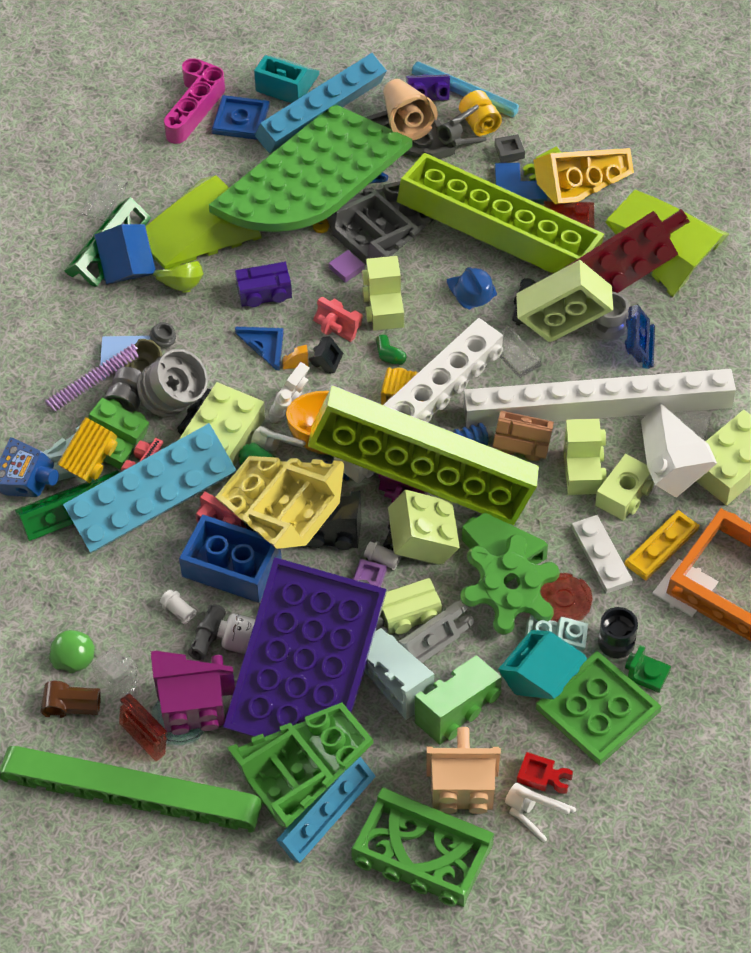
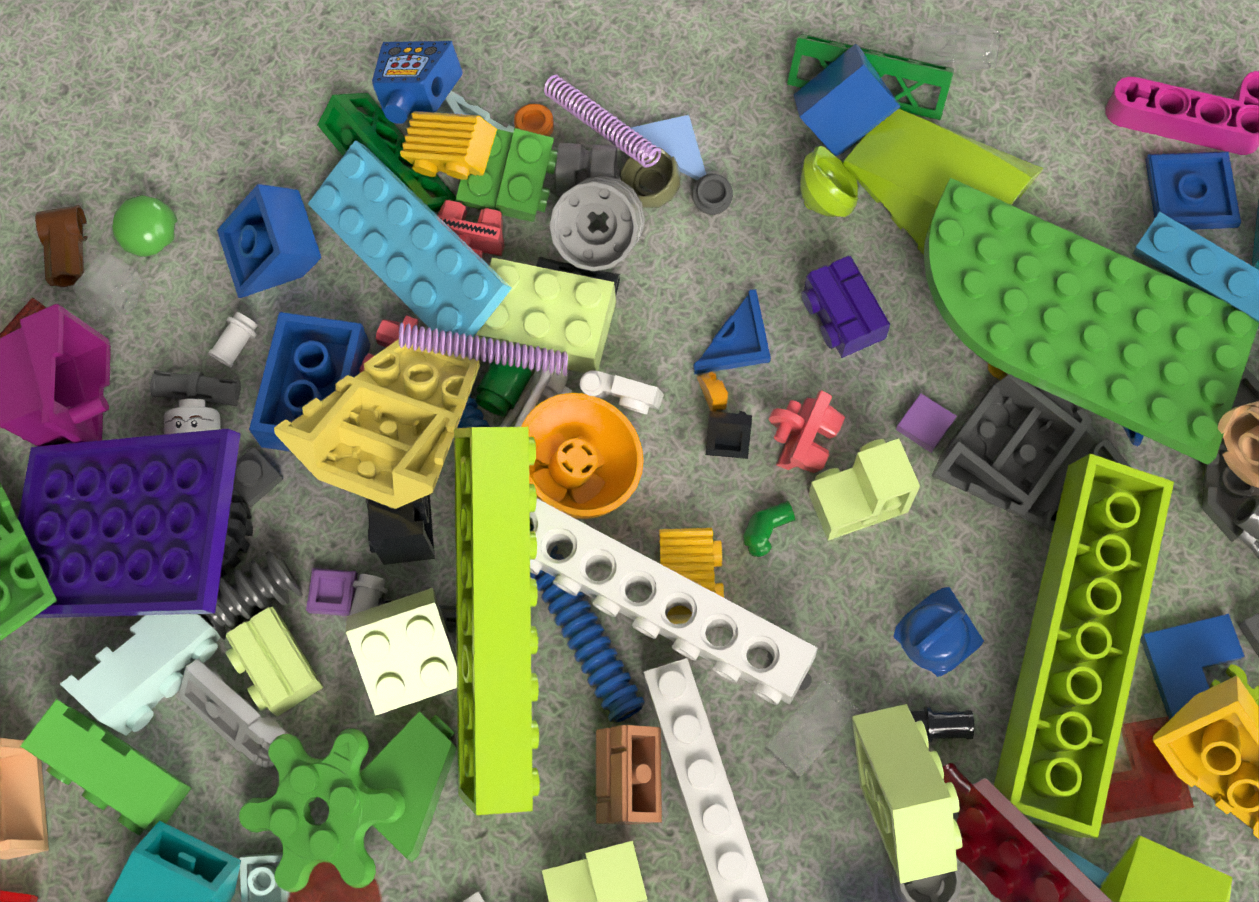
camera: 80 degrees right, 15 degrees up
none -> blue slope [217,184,322,298]
none -> lavender piece [399,322,568,376]
none -> orange tile [514,104,554,137]

